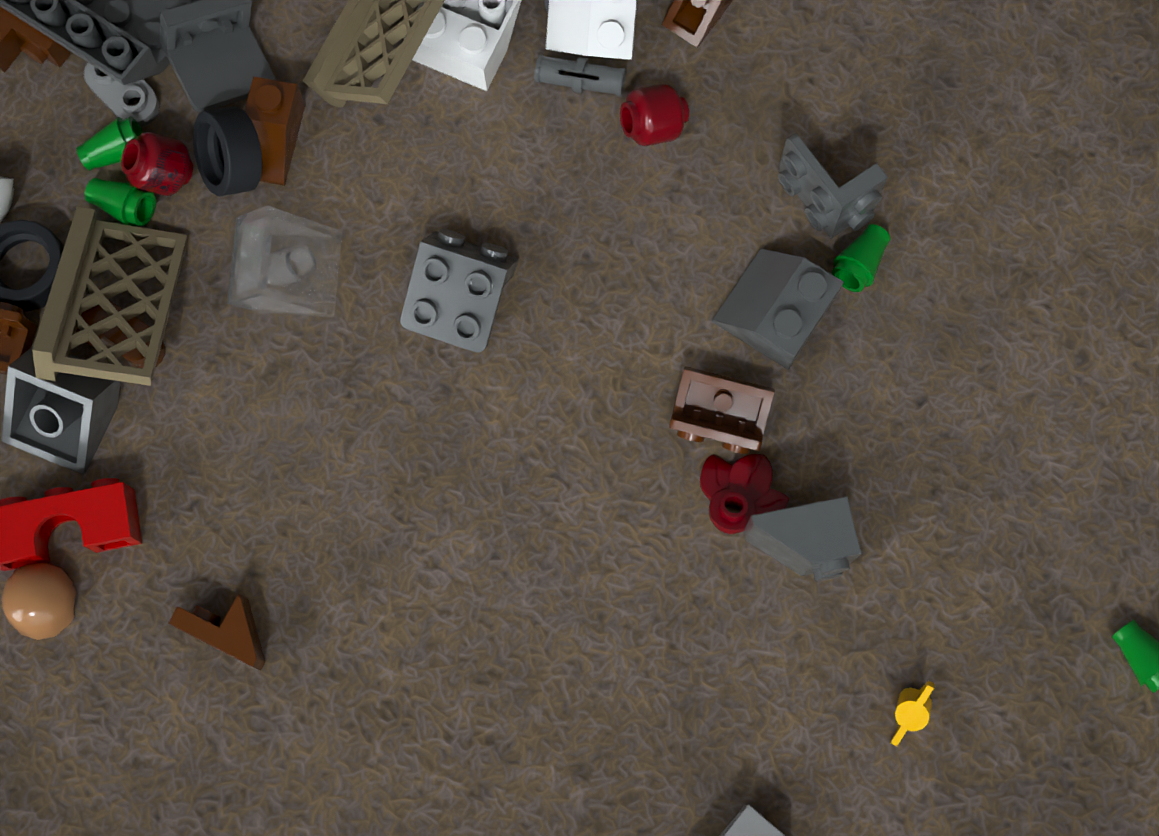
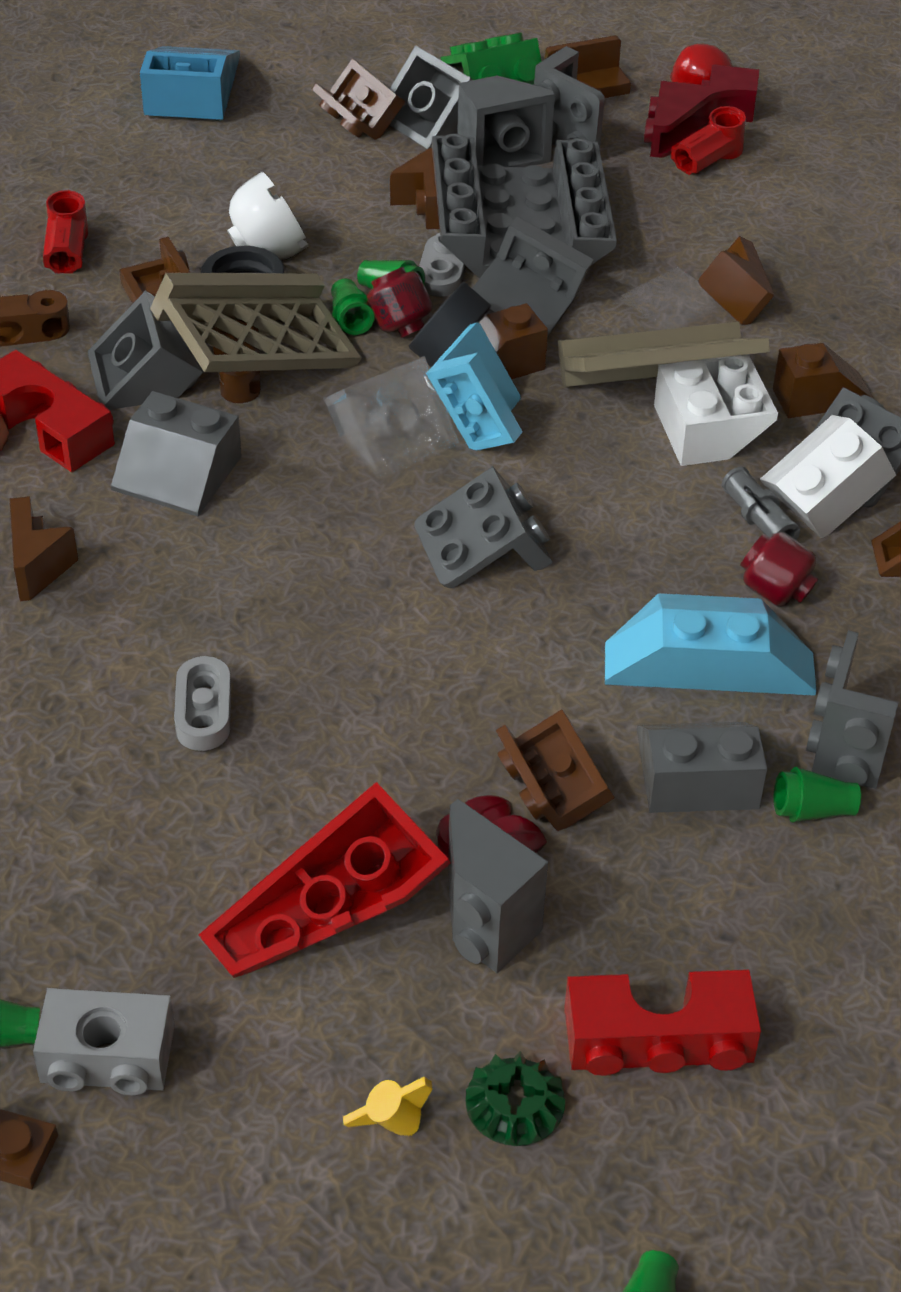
camera: 50 degrees right, 30 degrees down
none -> slope [111,391,242,517]
none -> light grey plate [174,656,231,751]
none -> red wedge [198,782,451,978]
none -> medium azure bracket [426,322,523,451]
none -> dark green gear [465,1051,566,1146]
none -> red arch [564,969,761,1076]
none -> medium azure wedge [605,593,816,695]

